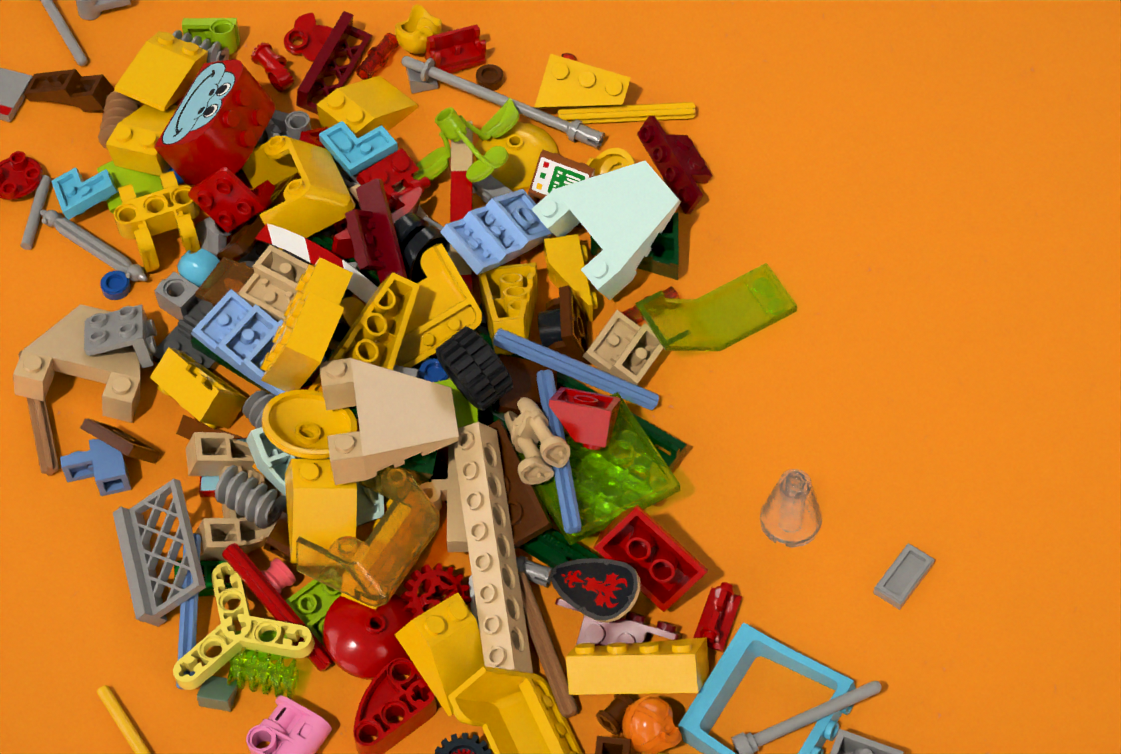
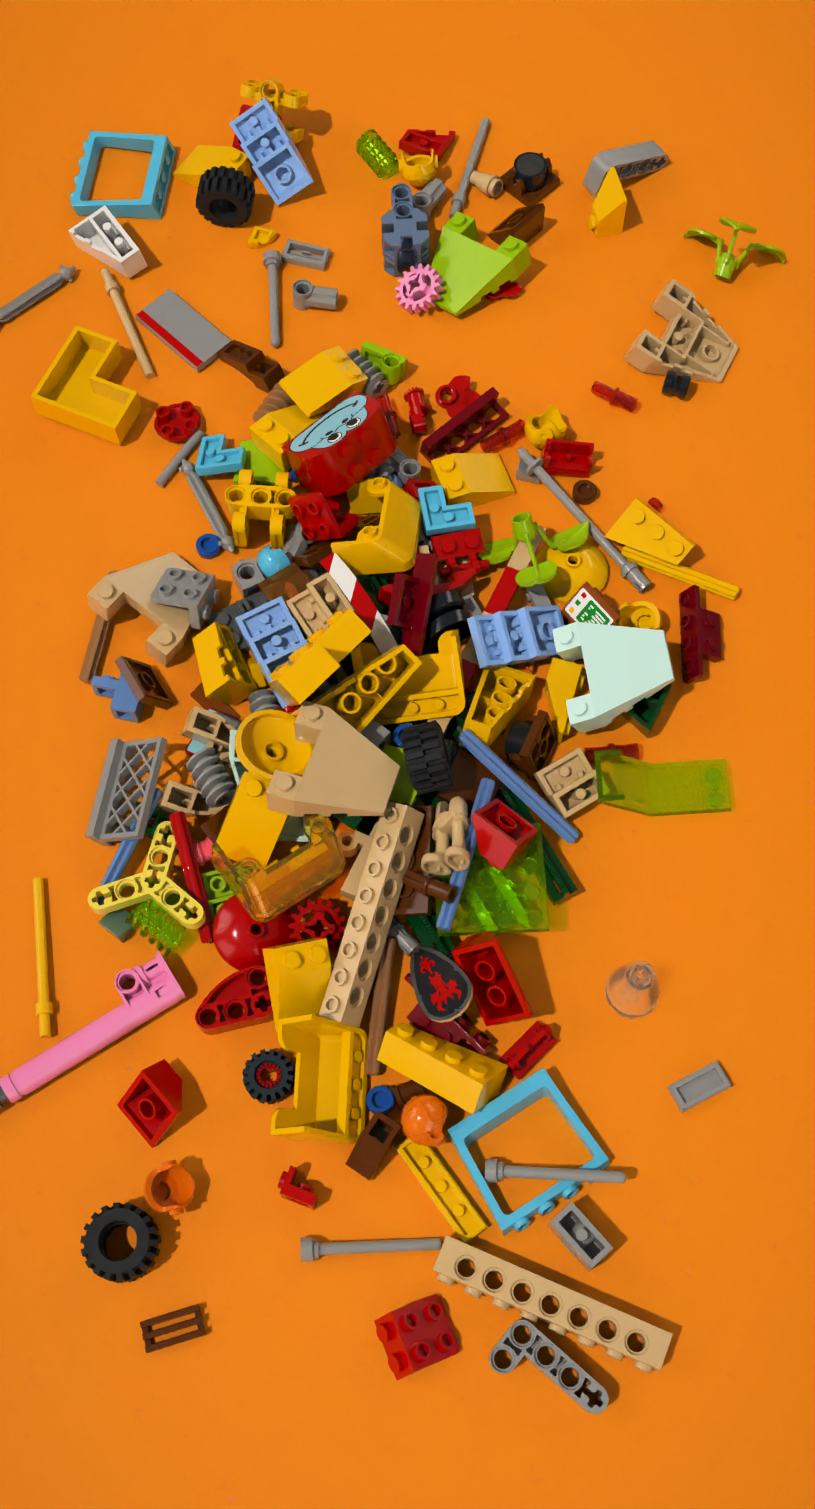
camera: 25 degrees right, 10 degrees up
none -> yellow tile [246,657,267,688]
none -> blue tile [366,1086,395,1115]
none -> reddish brown axle [403,870,457,904]

